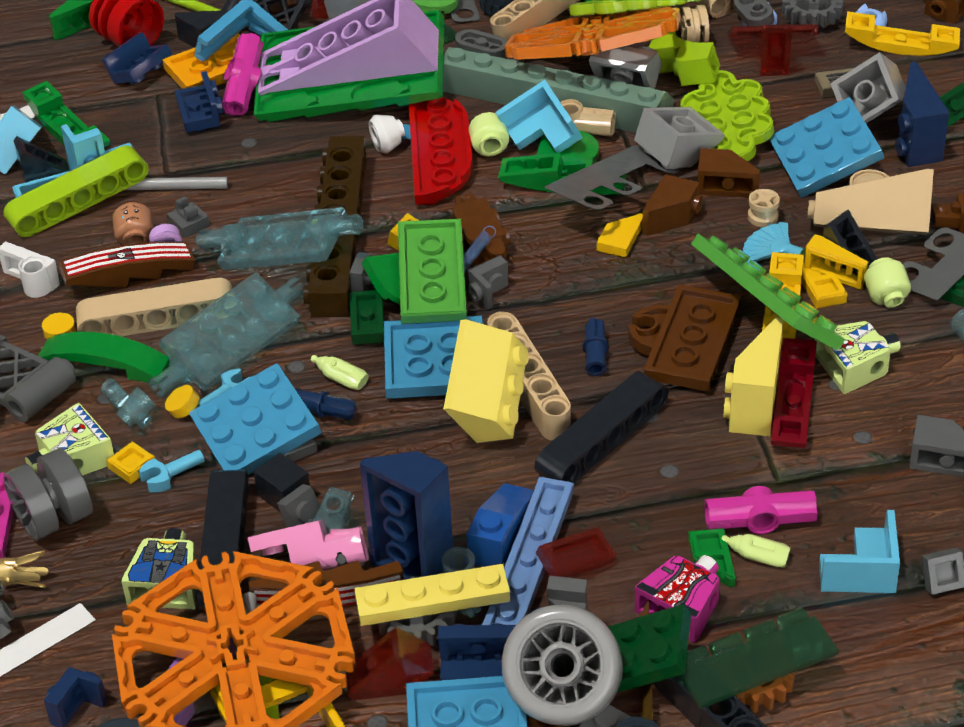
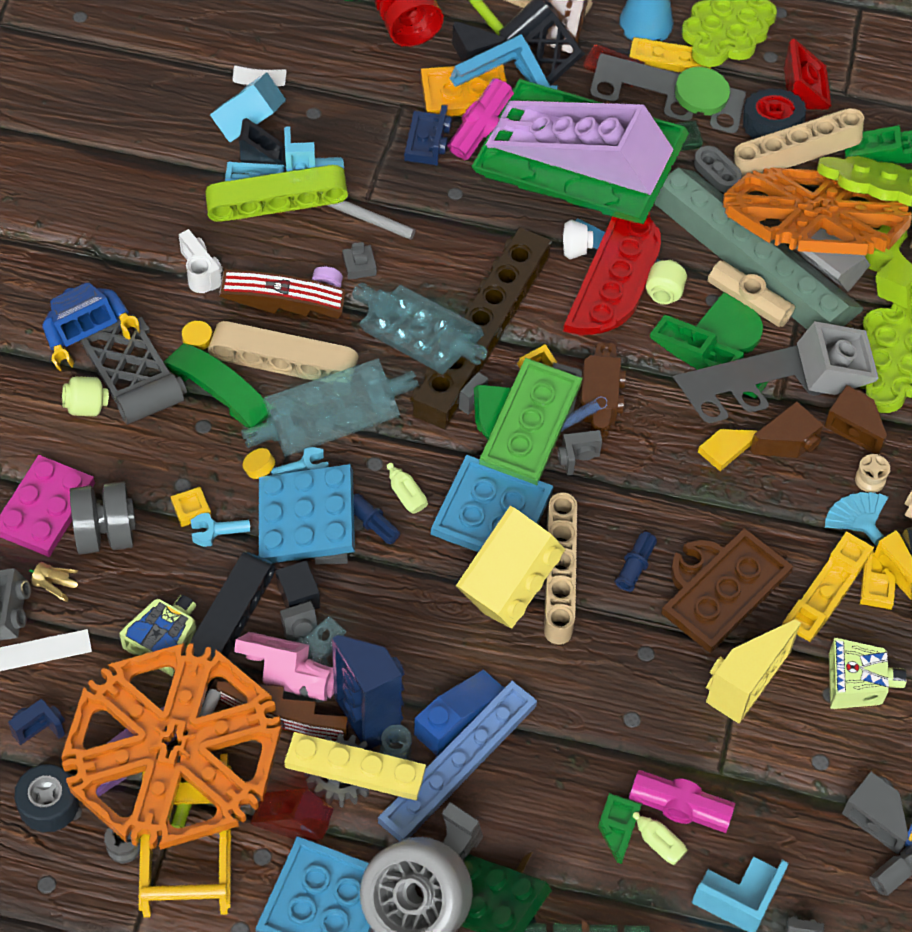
camera: 20 degrees right, 15 degrees up
green slope [22,81,111,147] -> none
yellowish green torso [25,403,114,476] -> none
clear light blue plate [100,378,156,429] -> none
dark blue bracket [102,33,172,85] -> none
nougat head [112,202,154,245] -> none
dark green plate [349,290,384,345] -> none
dark blue bracket [438,623,516,681] -> none
medium azure panel [496,80,583,153] -> none
black beam [534,371,669,483] -> none
clear red tile [536,527,617,578] -> none
torso [635,555,720,643] -> none
bright green plate [691,234,846,351] -> none
dark red slope [771,338,817,448] -> none

